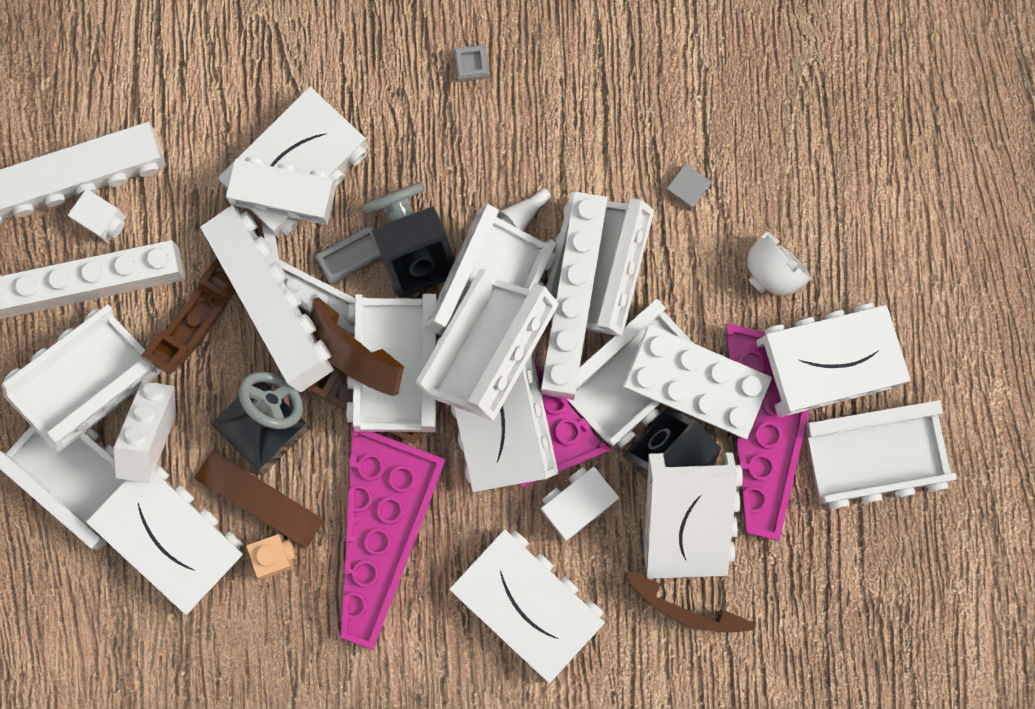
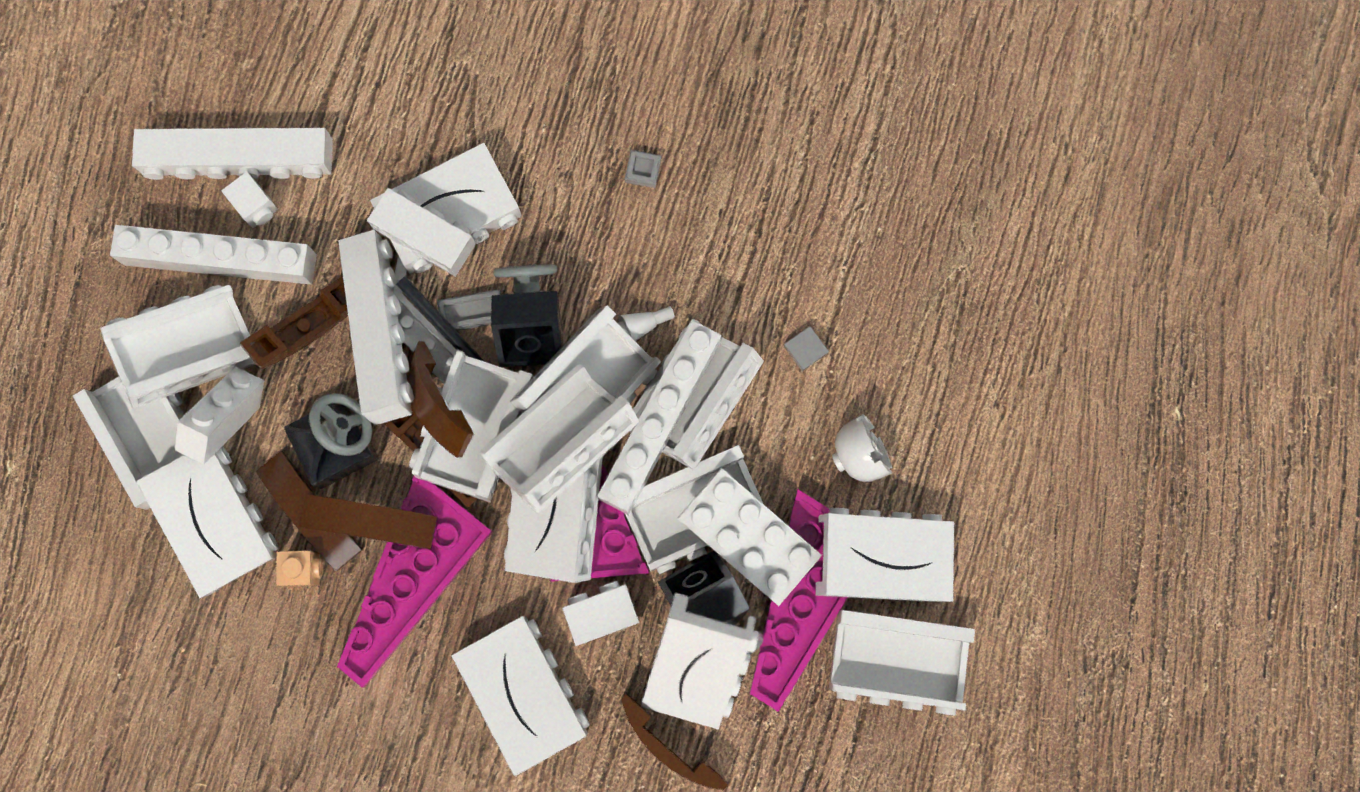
camera: 15 degrees right, 0 degrees up
none -> reddish brown slope [299,494,438,549]
none -> black bar [396,276,485,362]

